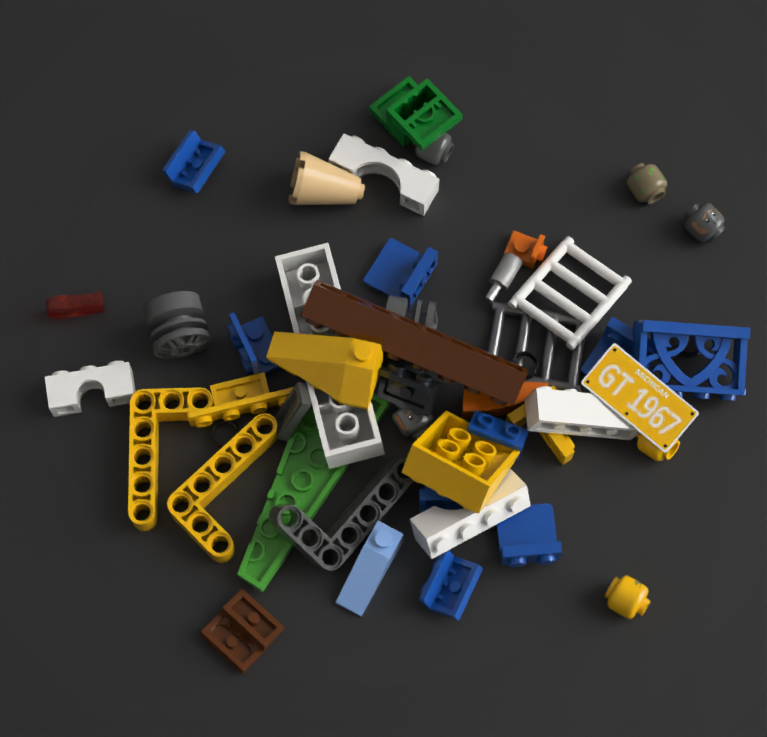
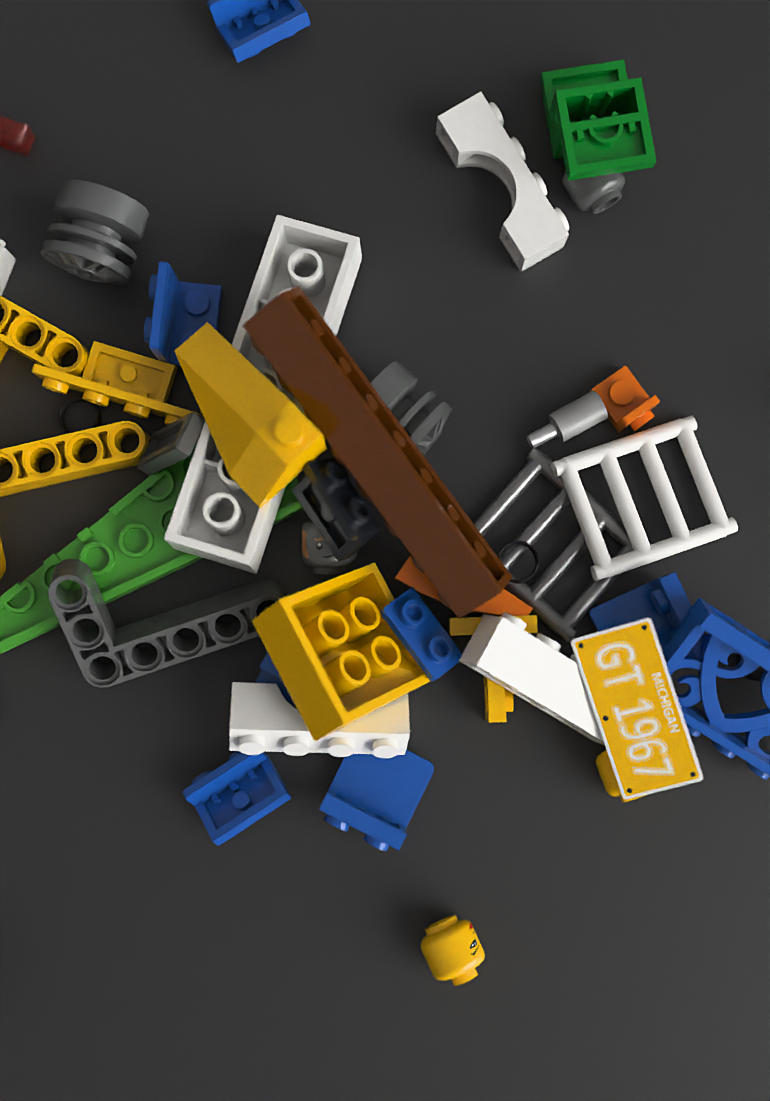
camera: 30 degrees right, 15 degrees up
tan cone [289,151,365,205] -> none
light blue slope [336,521,404,617] -> none
blue bracket [364,238,438,308] -> none

